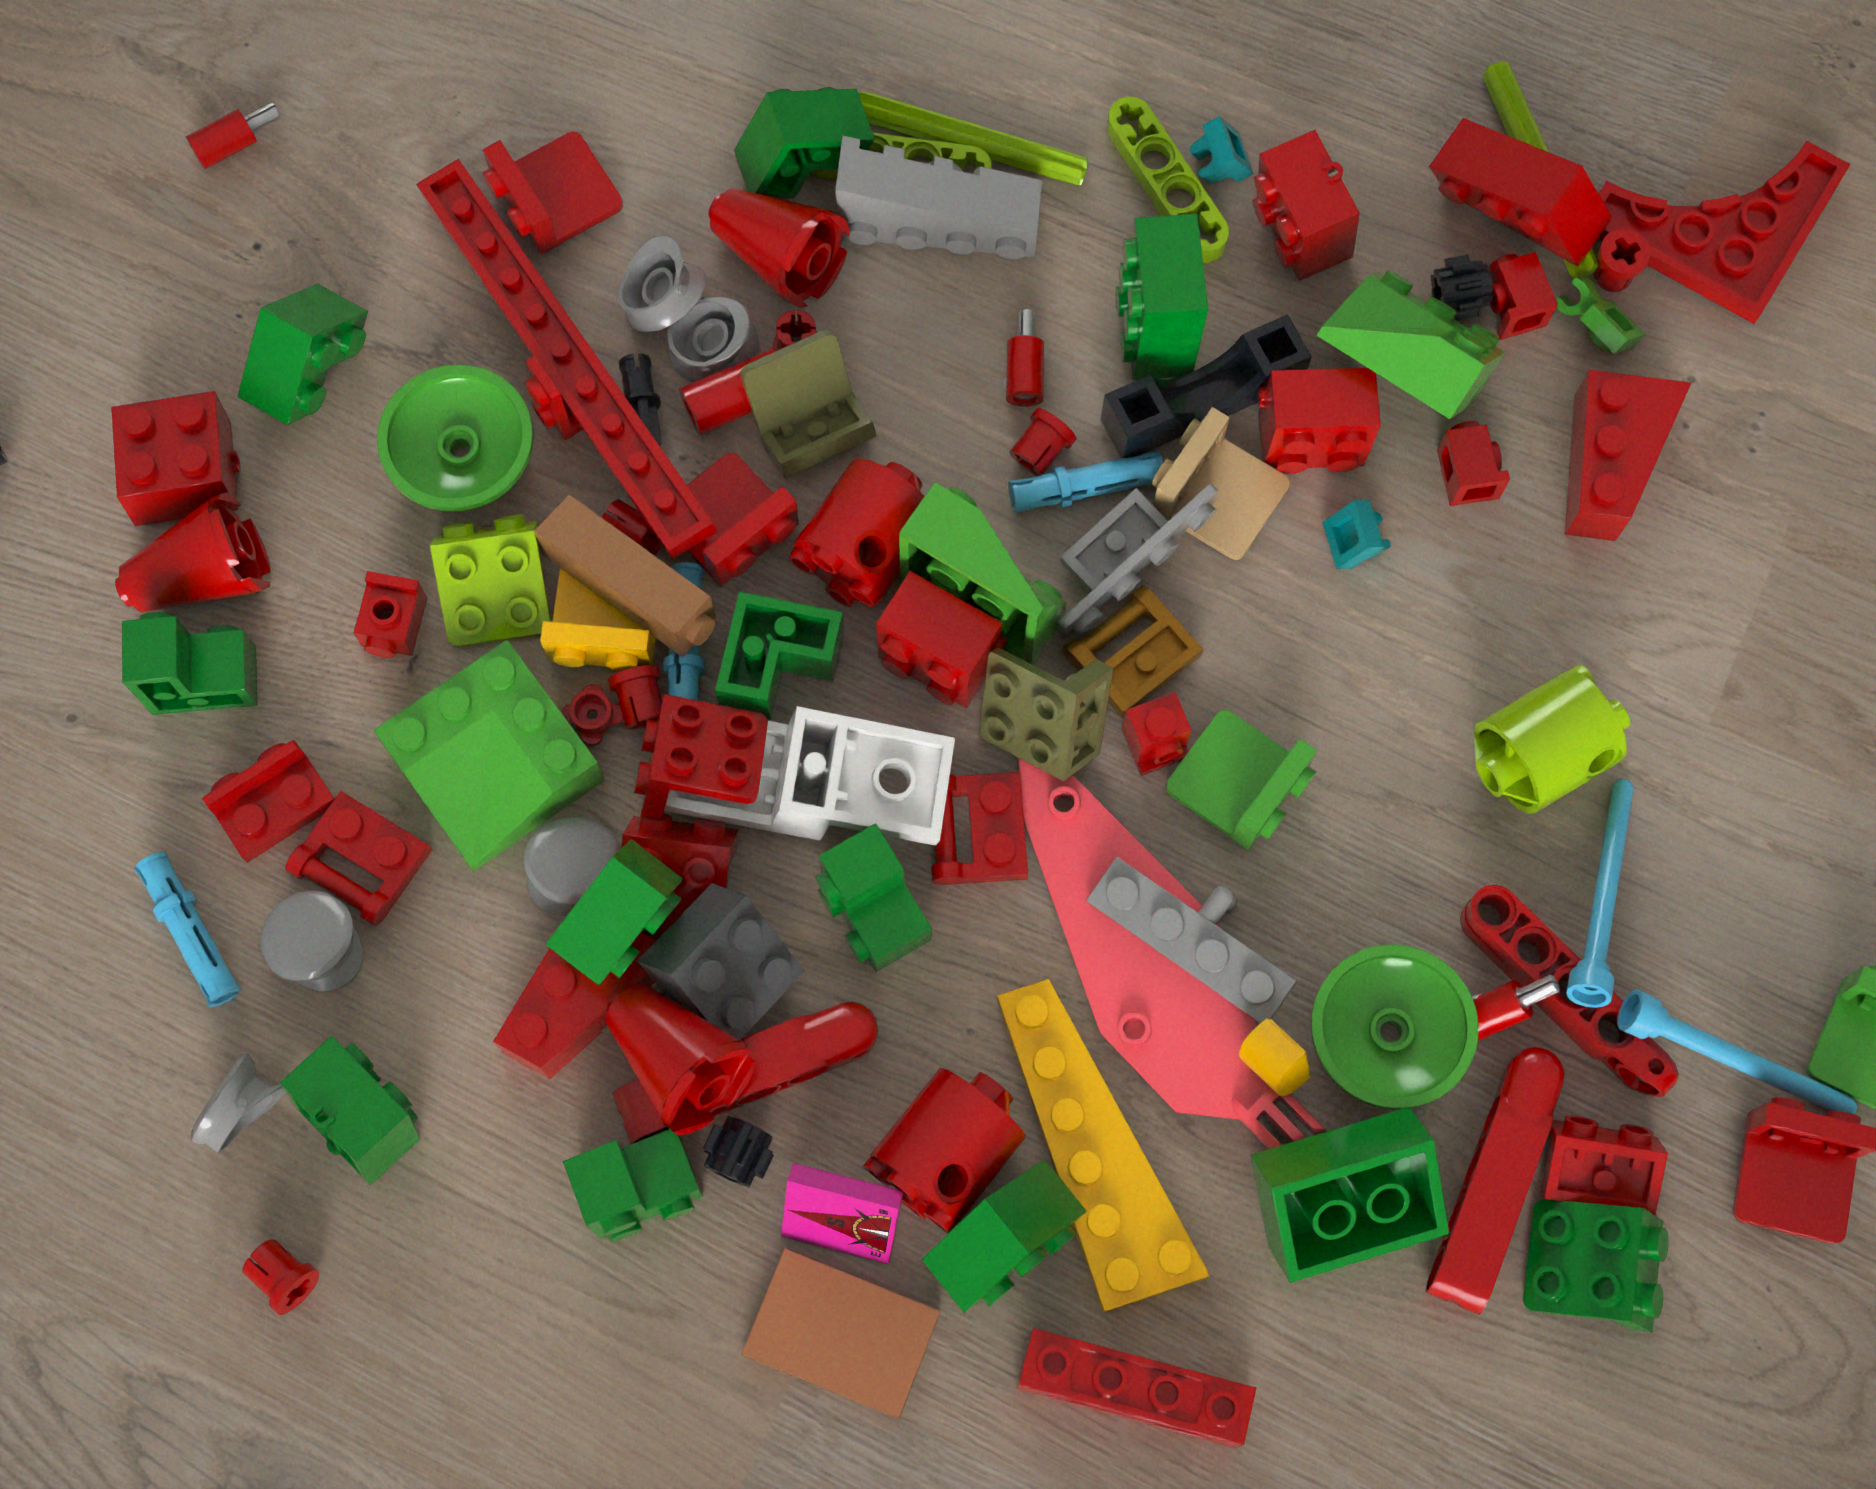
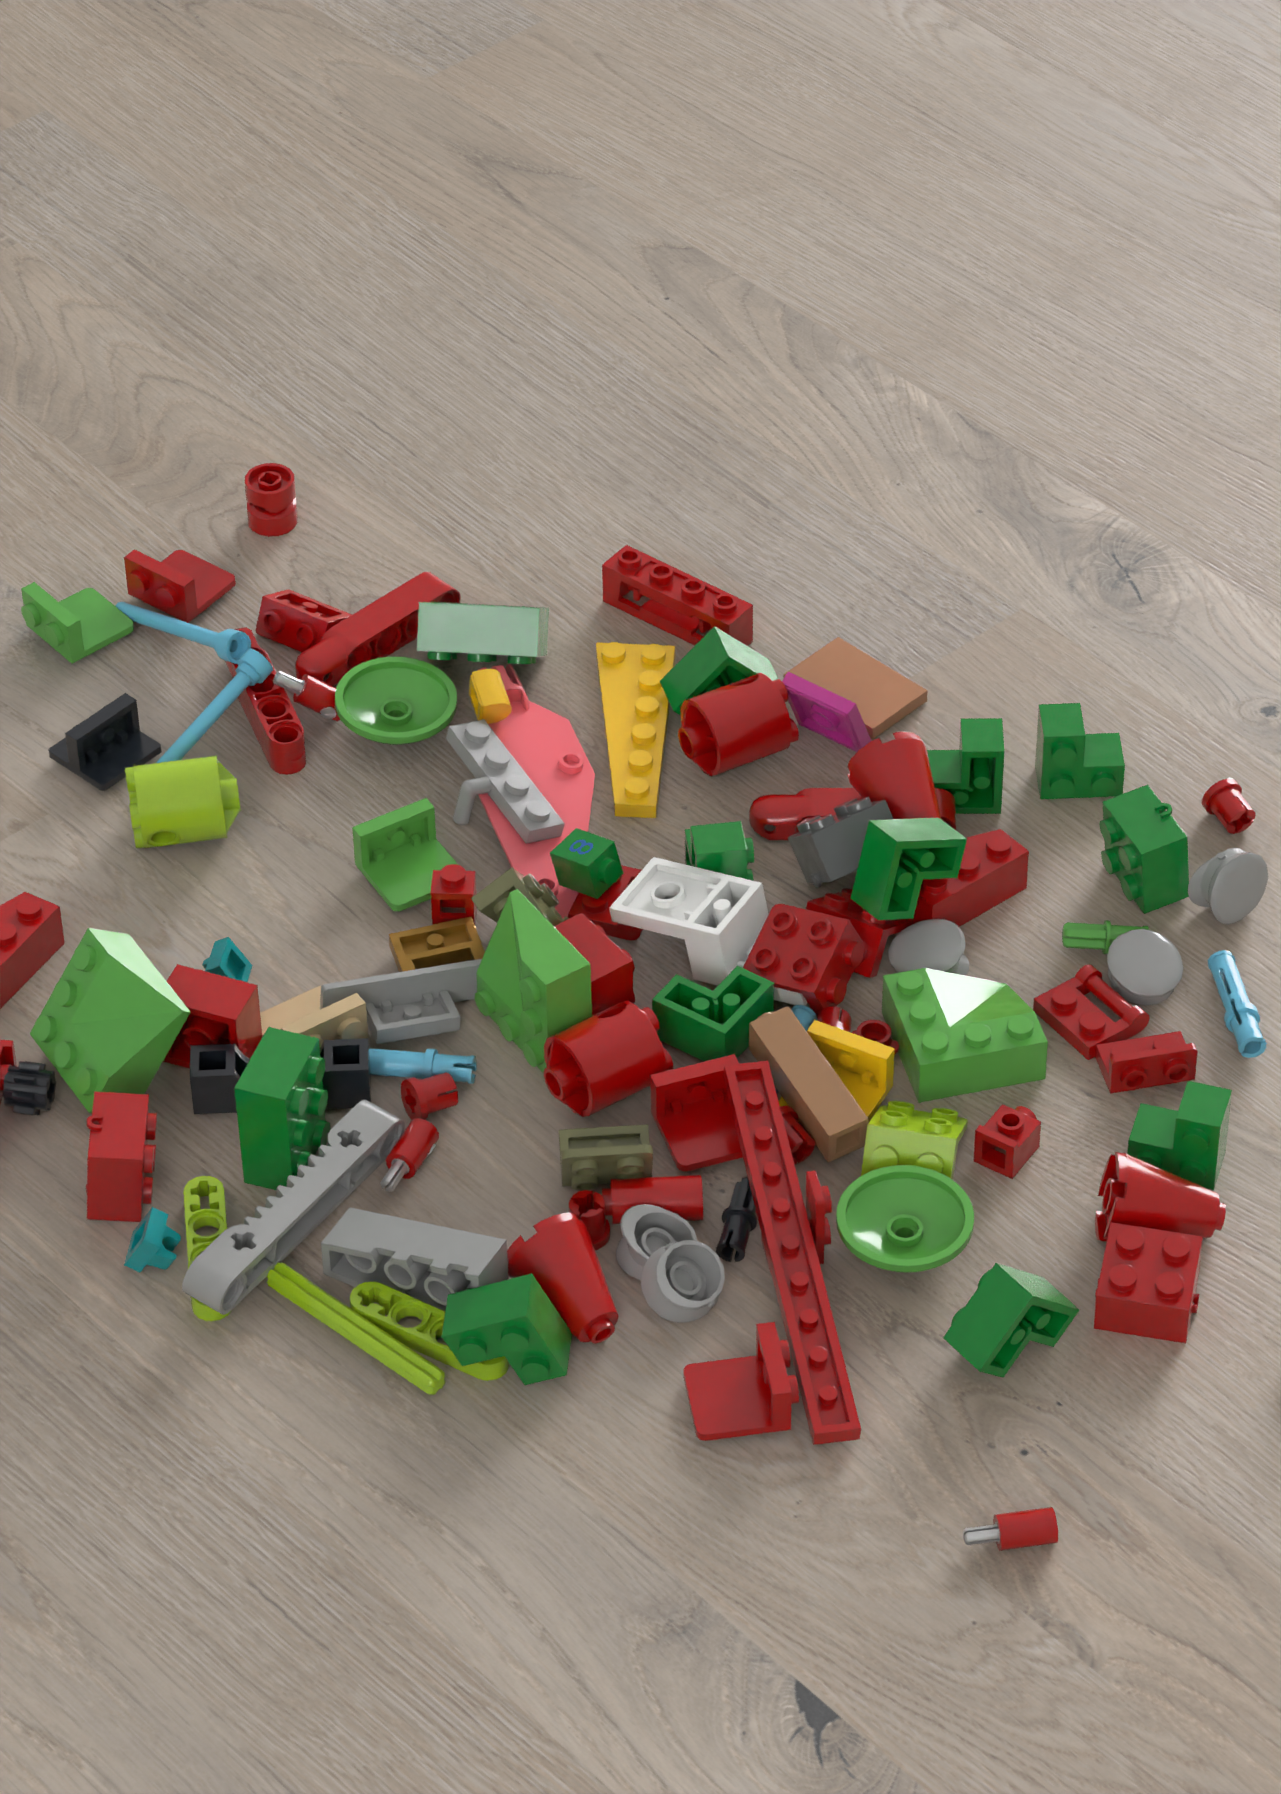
camera: 155 degrees left, 30 degrees down
green bracket [1523,1199,1669,1333] -> none
none -> black bracket [48,693,162,791]
none -> light grey gear [182,1100,405,1315]
none -> red wheel [245,463,298,537]
none -> green brick [550,828,624,899]
none -> green brick [1035,703,1125,799]
none -> bright green axle [1062,920,1149,954]

